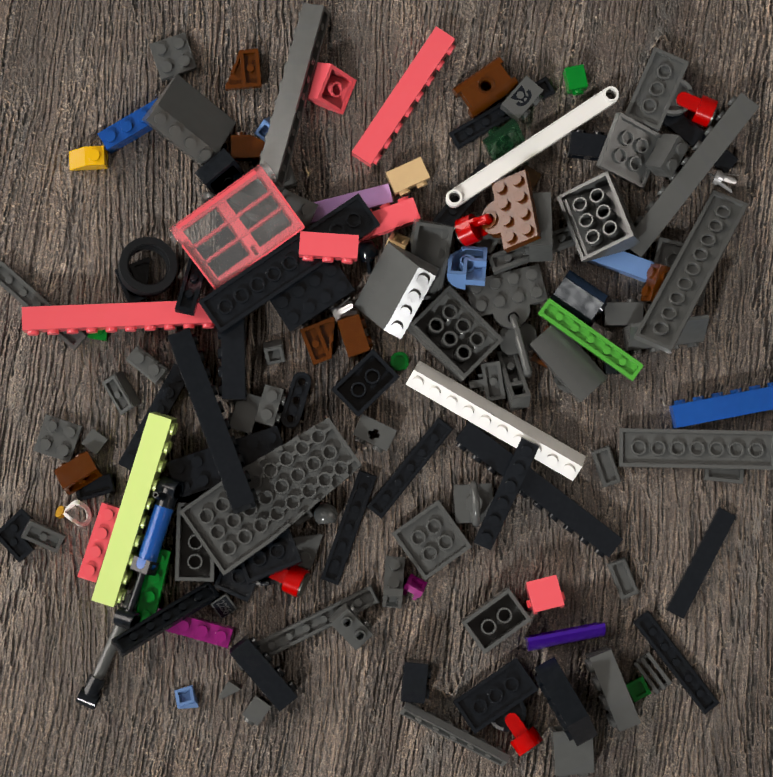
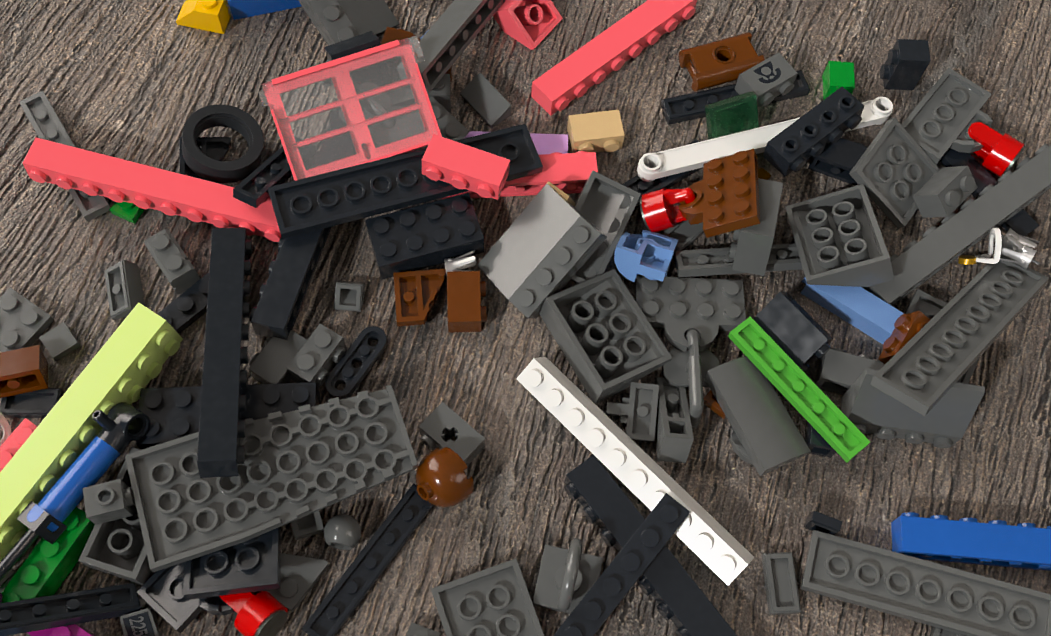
camera: 15 degrees right, 20 degrees down
black brick [331,349,400,418] -> none
black piece [358,240,379,274] -> none
black tile [367,417,453,519] -> none
green tile [390,352,409,371] -> none
none -> dark grey brick [83,479,135,525]
none -> reddish brown cylinder [416,447,474,508]
none -> dark grey slope [460,73,511,128]
none -> black brick [763,86,864,177]
none -> black tile [804,511,843,535]
none -> black brick [880,39,931,90]
none -> white piece [958,228,1002,265]
none -> flat silver piece [1000,235,1040,269]

